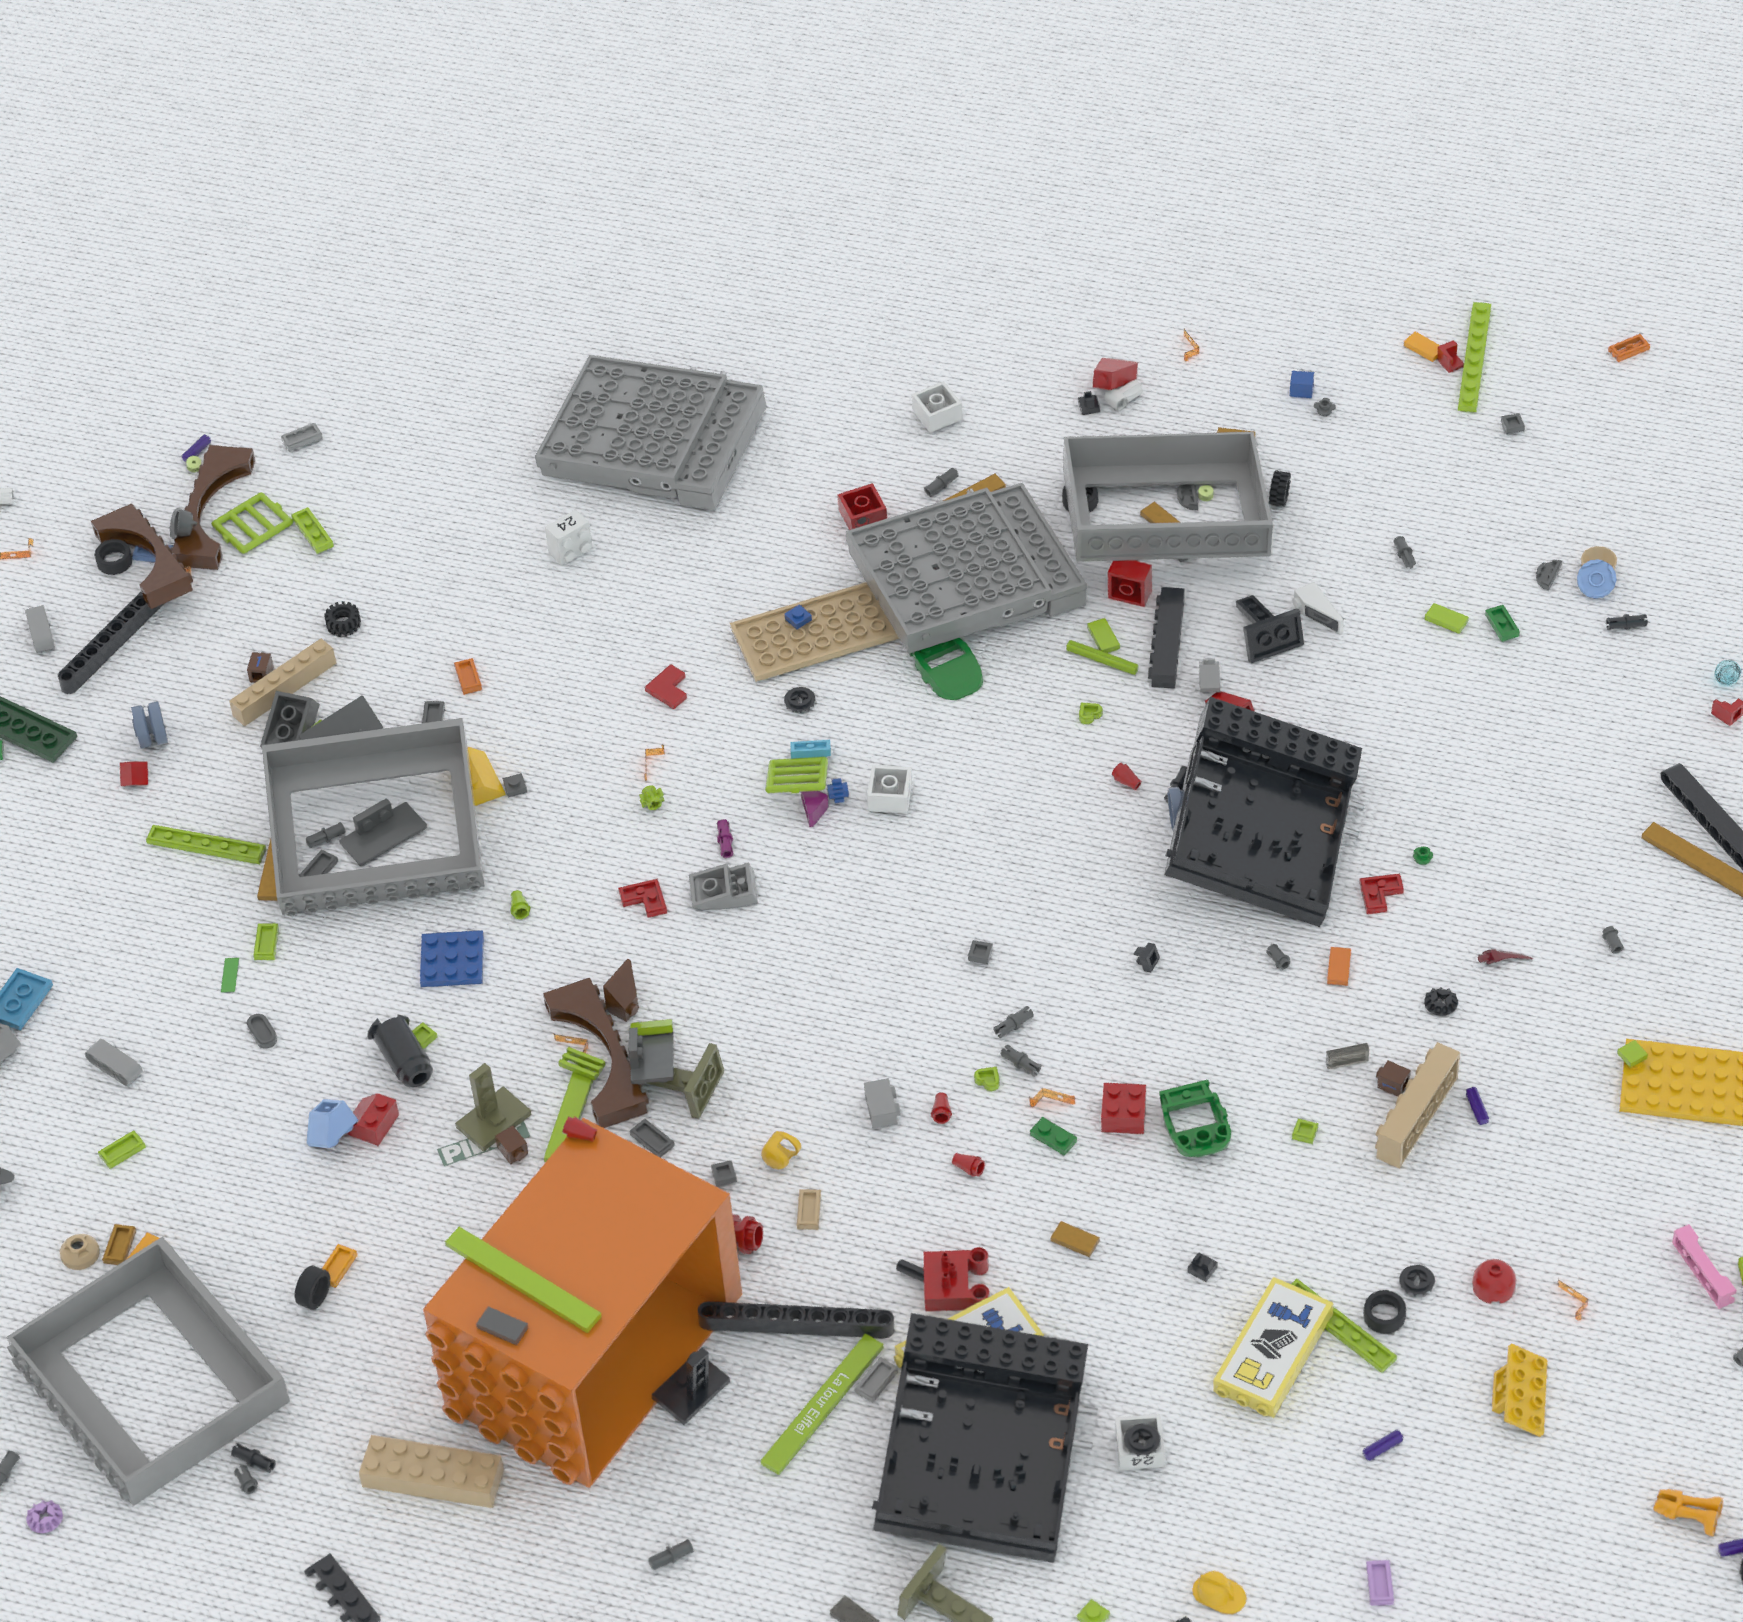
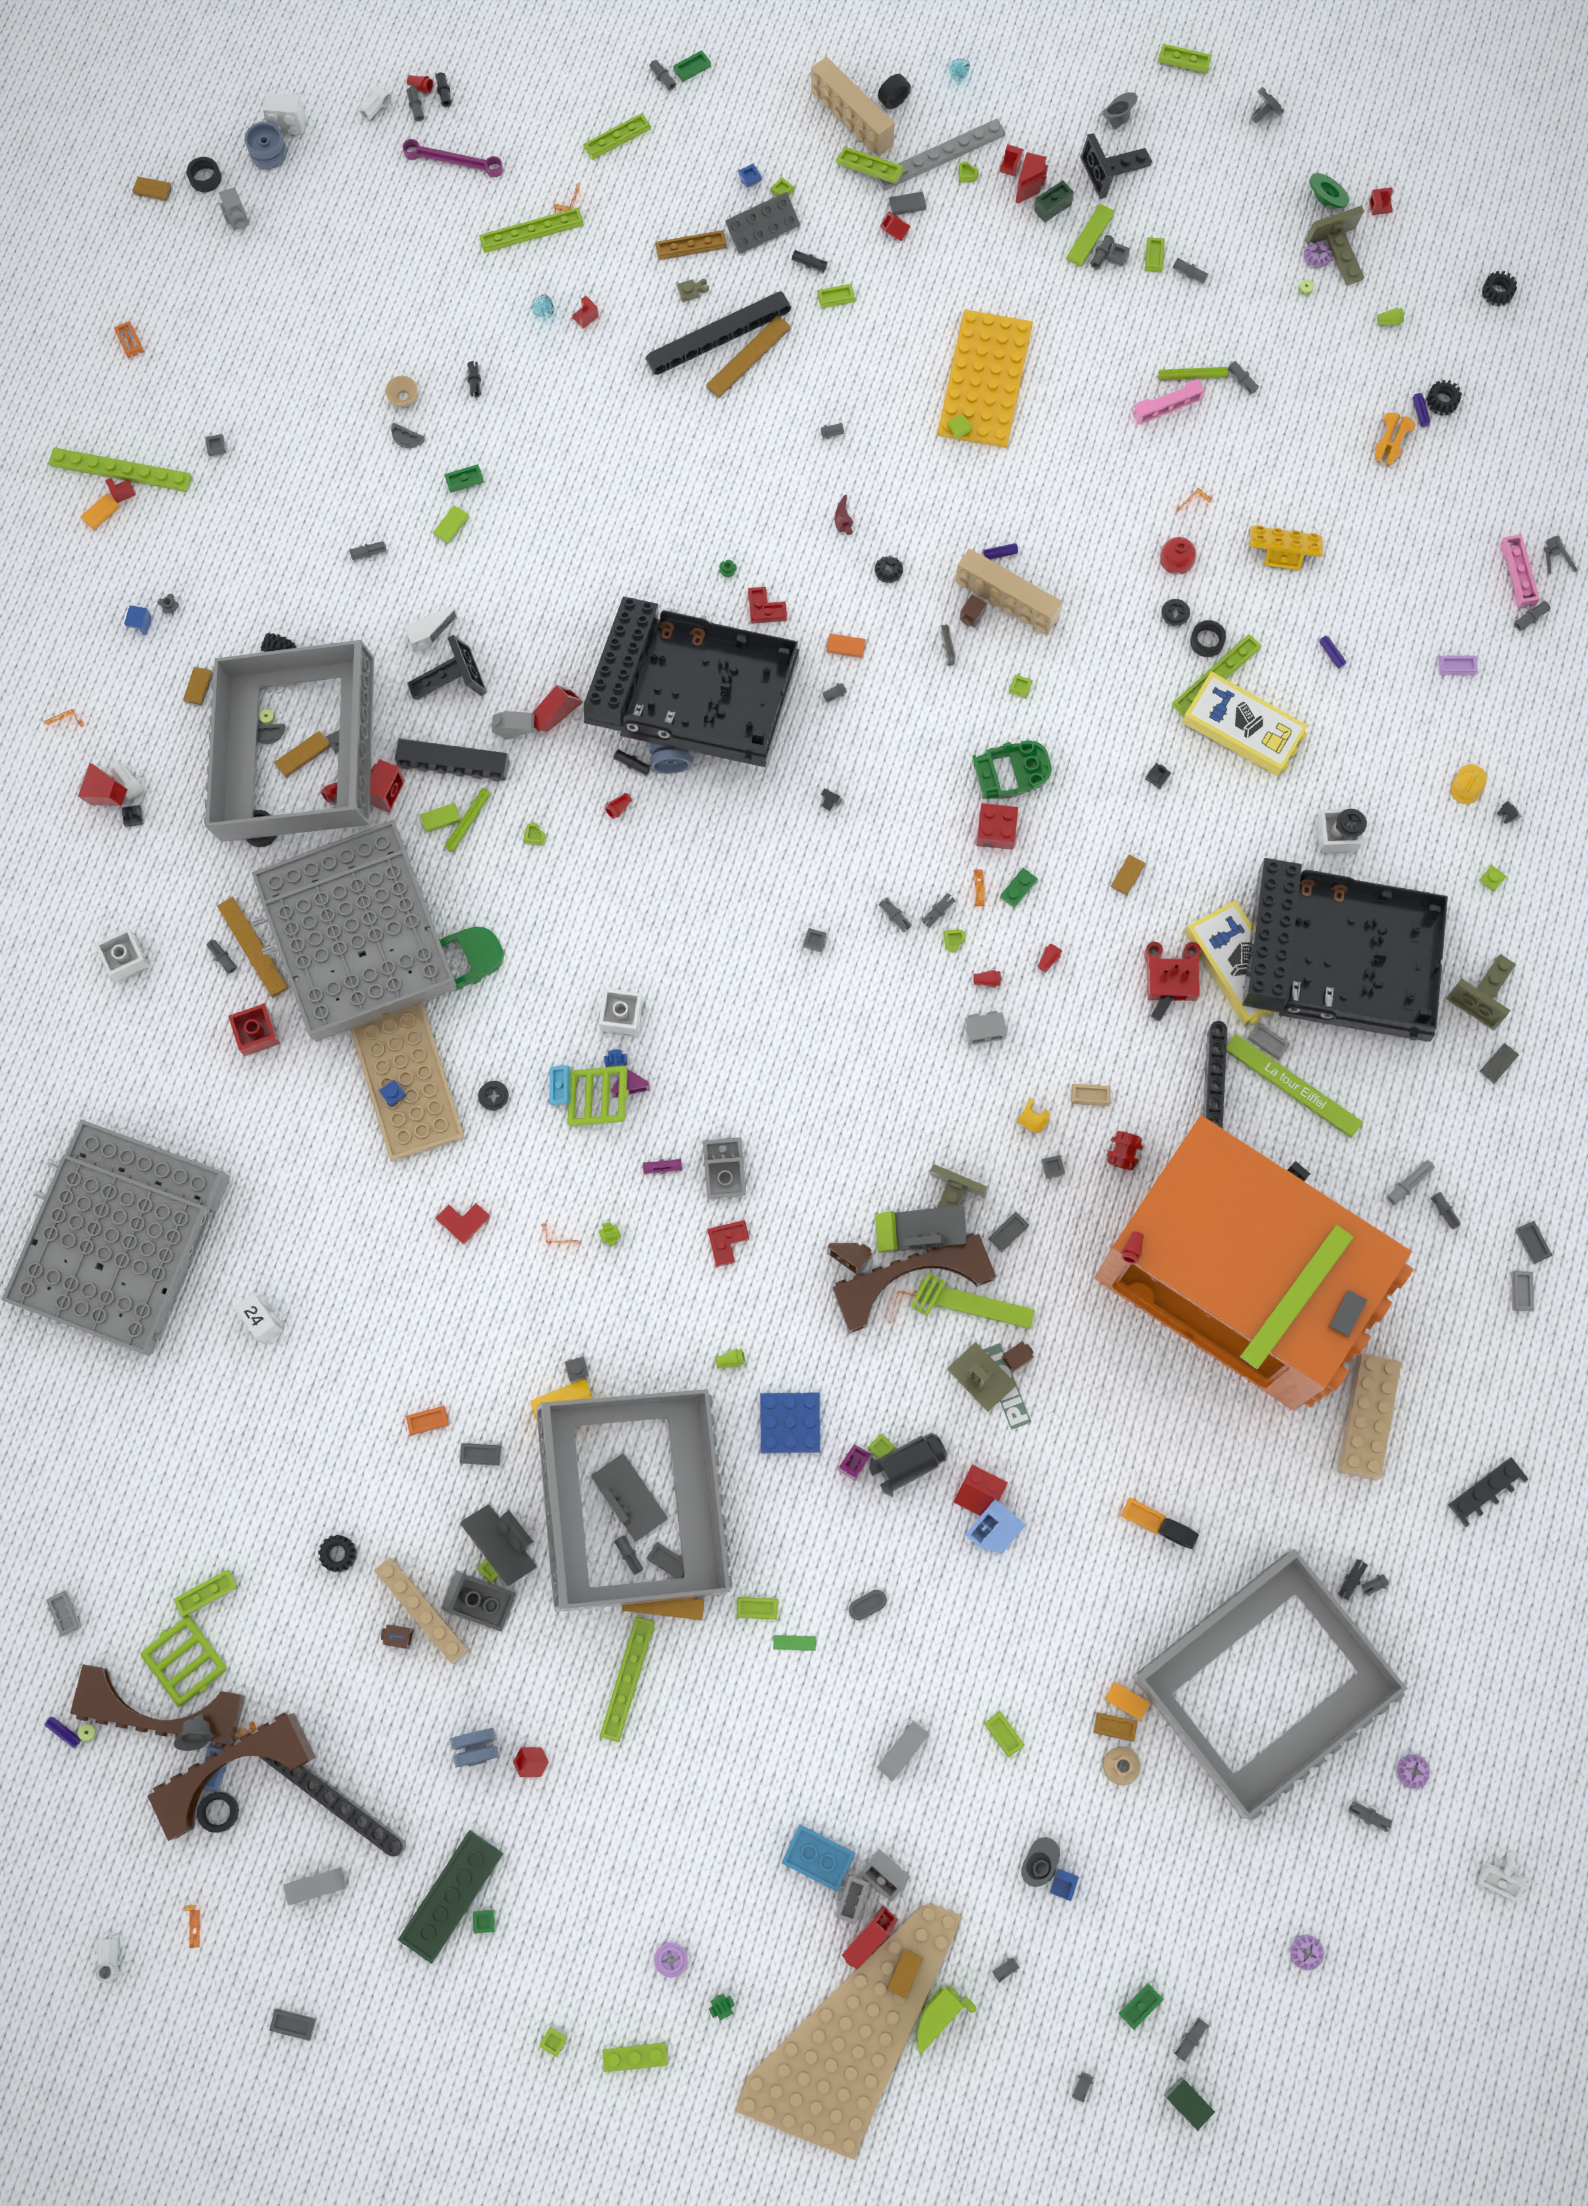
camera: 90 degrees left, 25 degrees up
light blue tile [1577,559,1616,599] -> none
none -> magenta slope [838,1444,871,1481]
none -> light grey axle [1386,1160,1435,1205]

